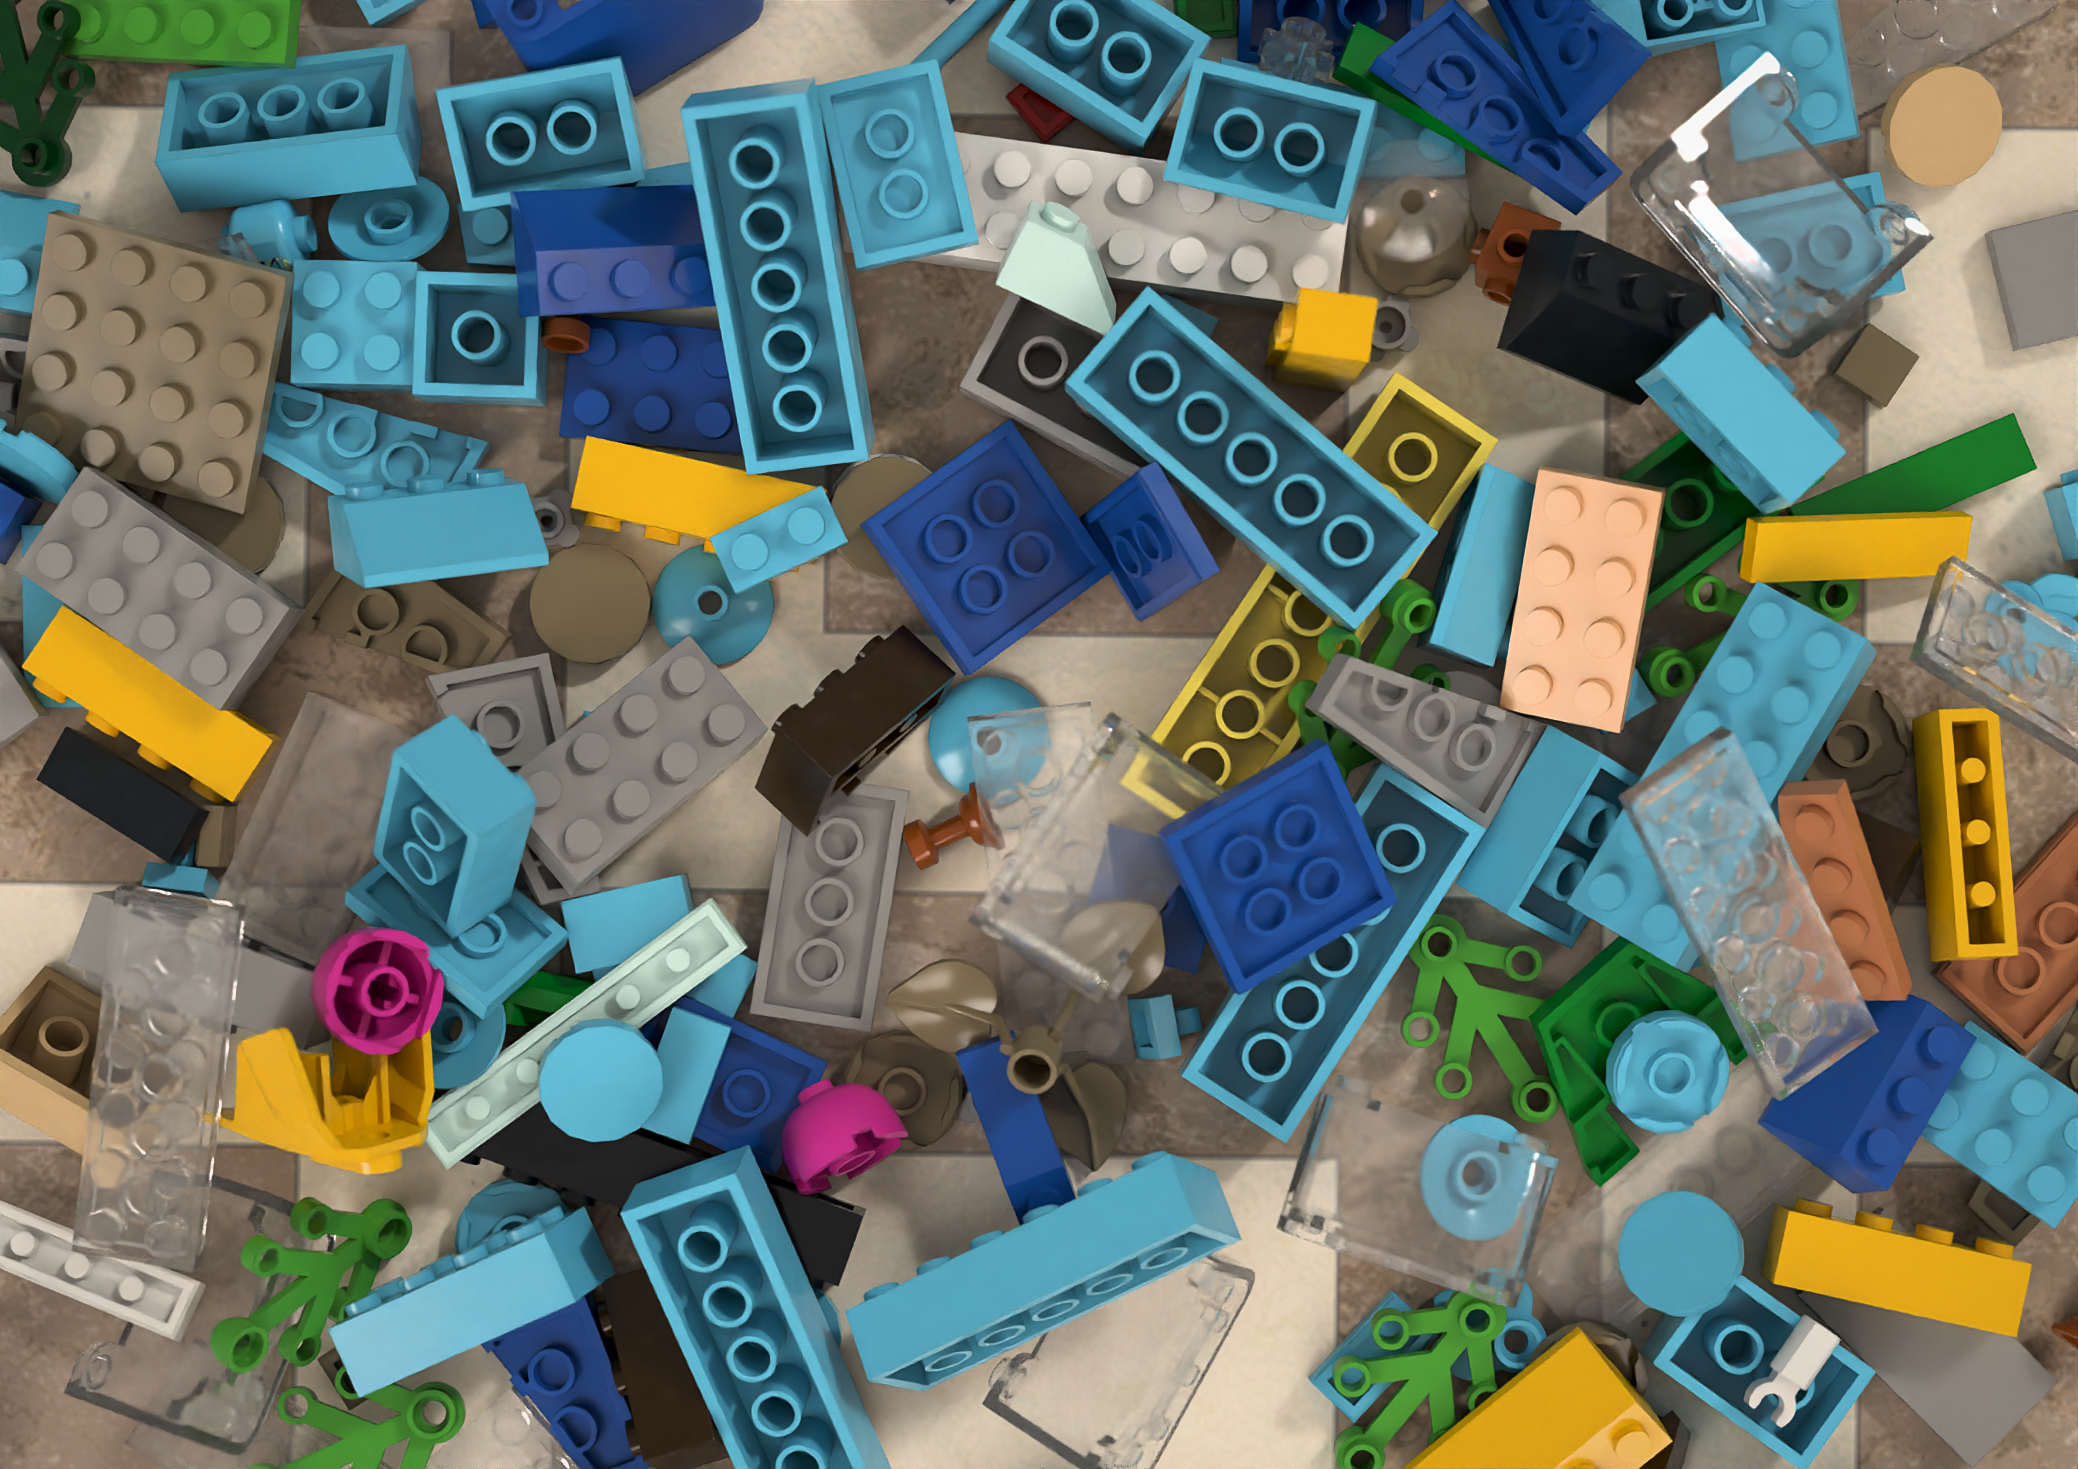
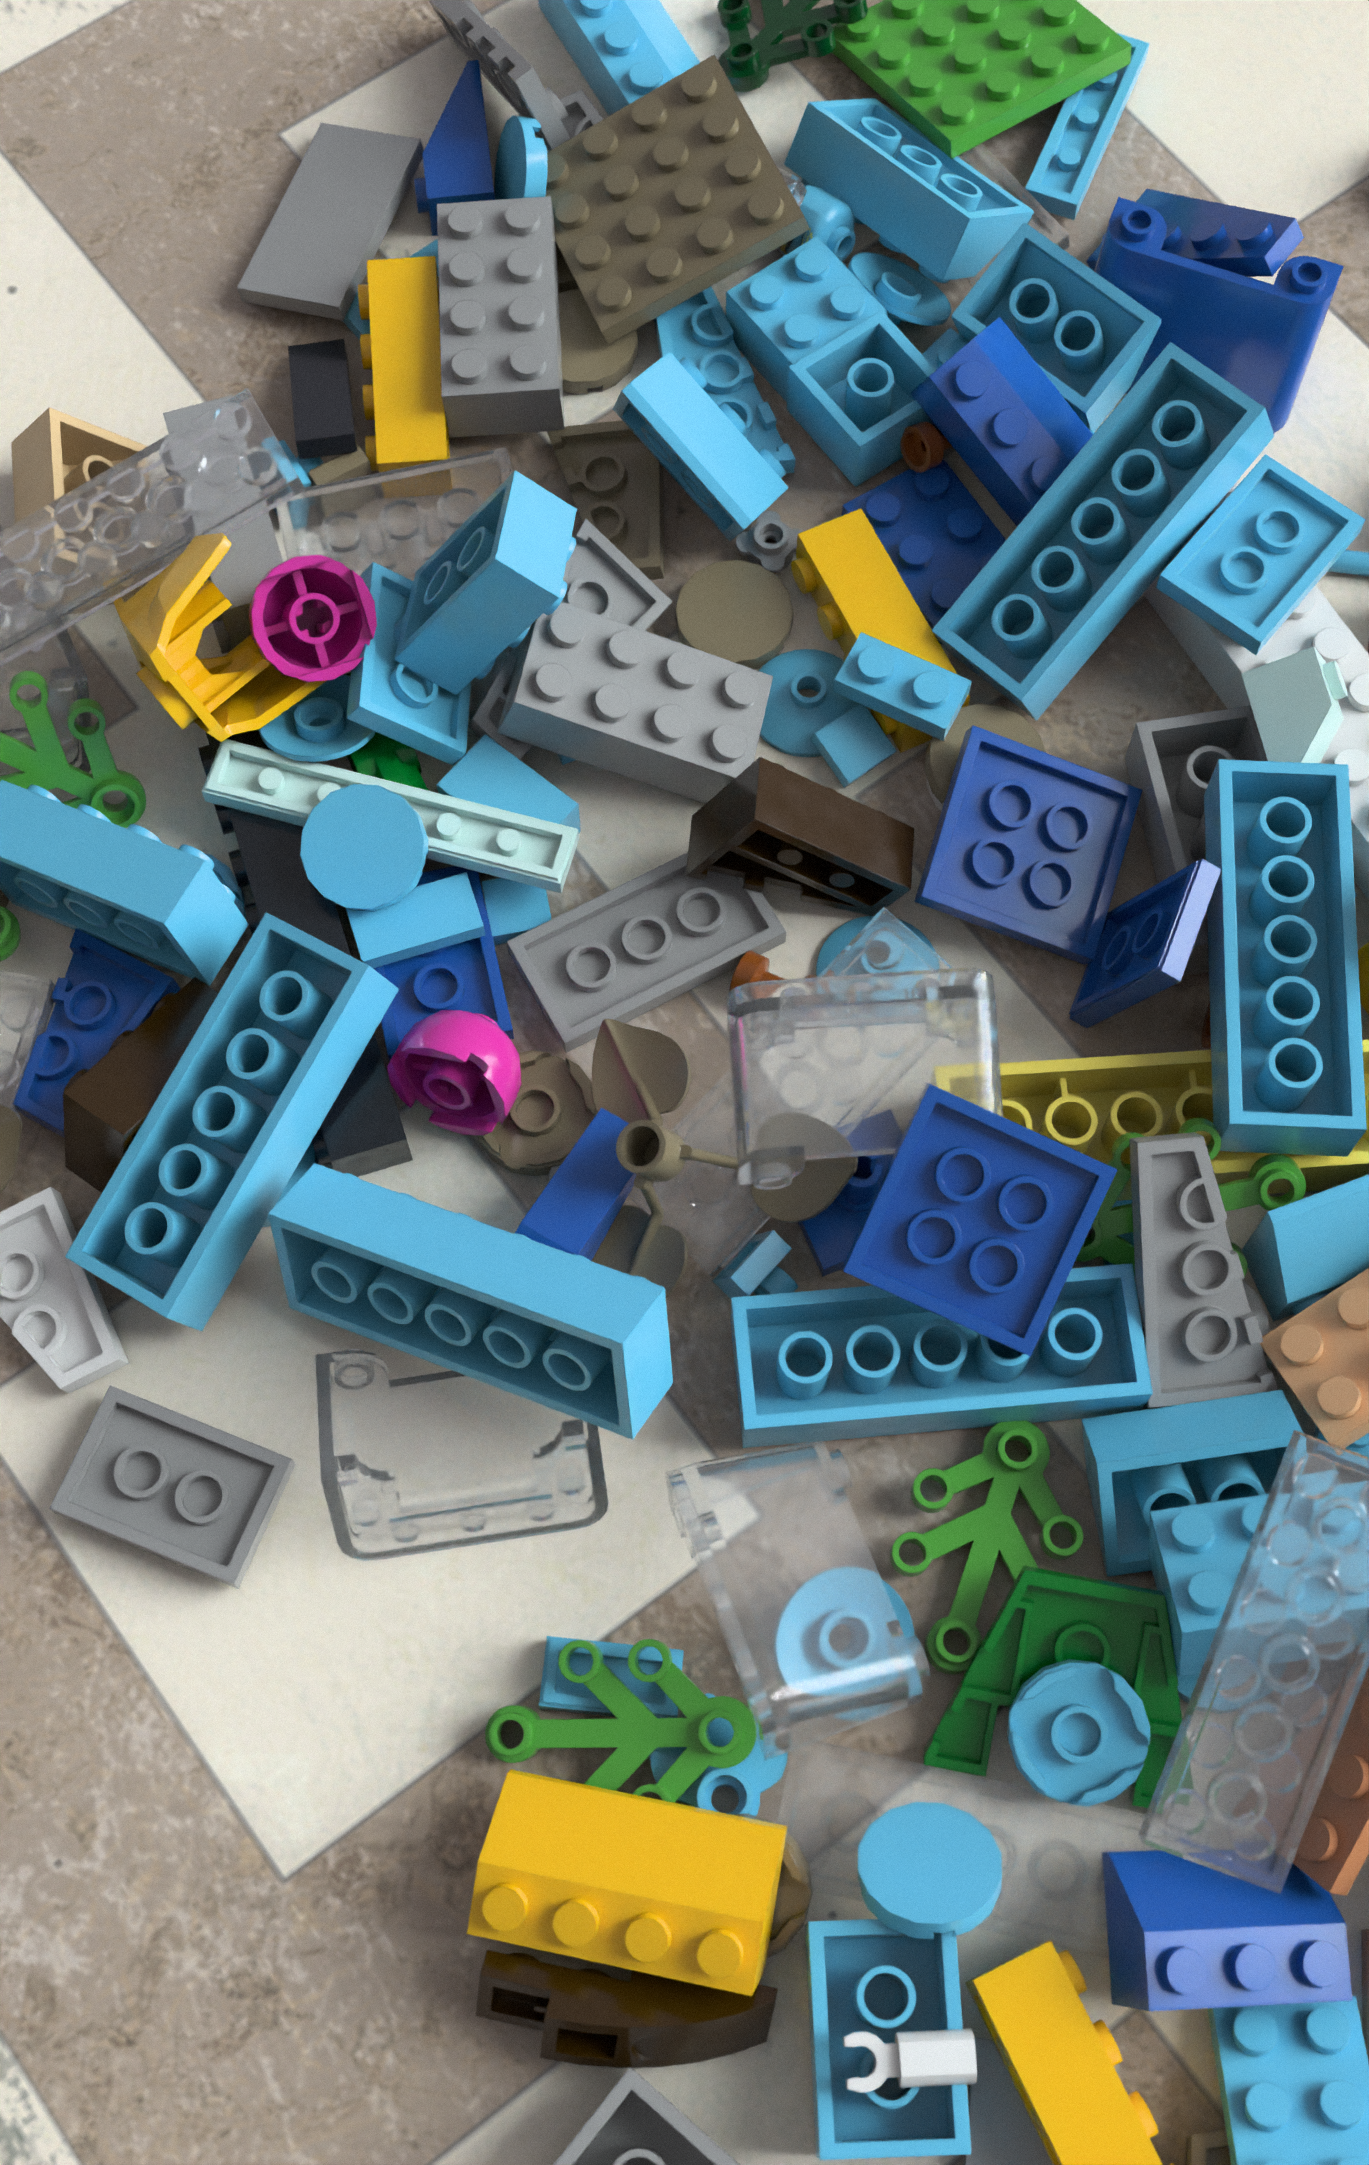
camera: 55 degrees right, 20 degrees down
none -> medium azure tile [810,704,897,788]

